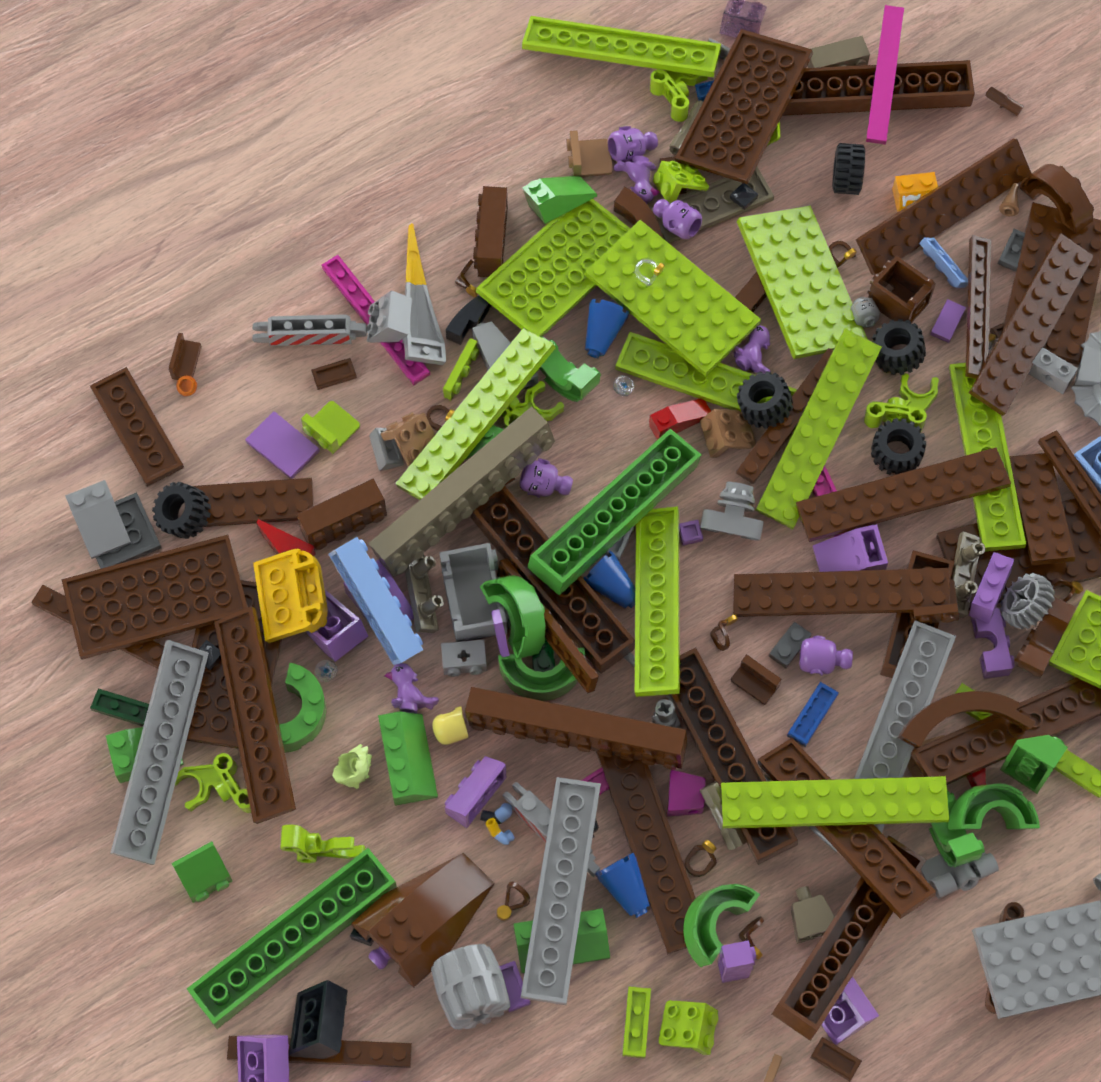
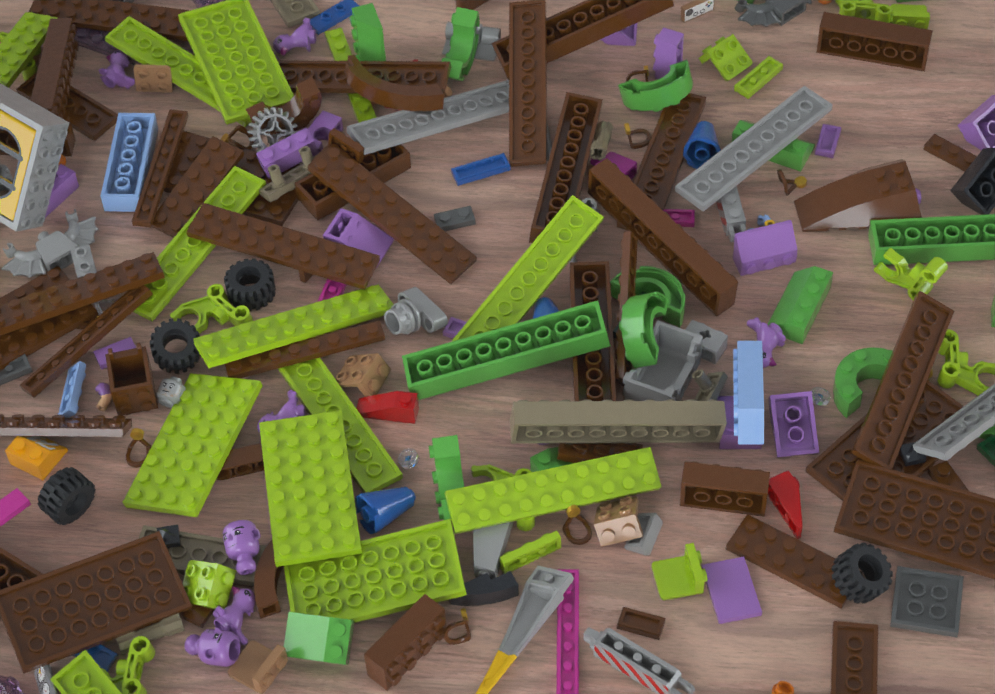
camera: 140 degrees left, 15 degrees down
light grey slope [65,480,131,559] -> none
yellow plate [253,549,328,643] -> none
yellowish green hair [332,744,372,789] -> none
light grey slope [366,291,412,343] -> none
light grey wheel [431,944,510,1030] -> none
light yellow helmet [432,706,468,745] -> none
medium lavender tile [491,609,510,657] -> none
clear piece [635,258,665,286] -> none
reddish brown piece [710,615,738,651] -> none
lime plate [721,776,949,828] -> none
reddish brown panel [731,654,782,705] -> none
black tyre [737,371,793,429] -> none
dark tan torso [791,886,835,944] -> none
medium lavender piece [799,636,853,676] -> none
bright green brick [948,784,1040,830] -> none

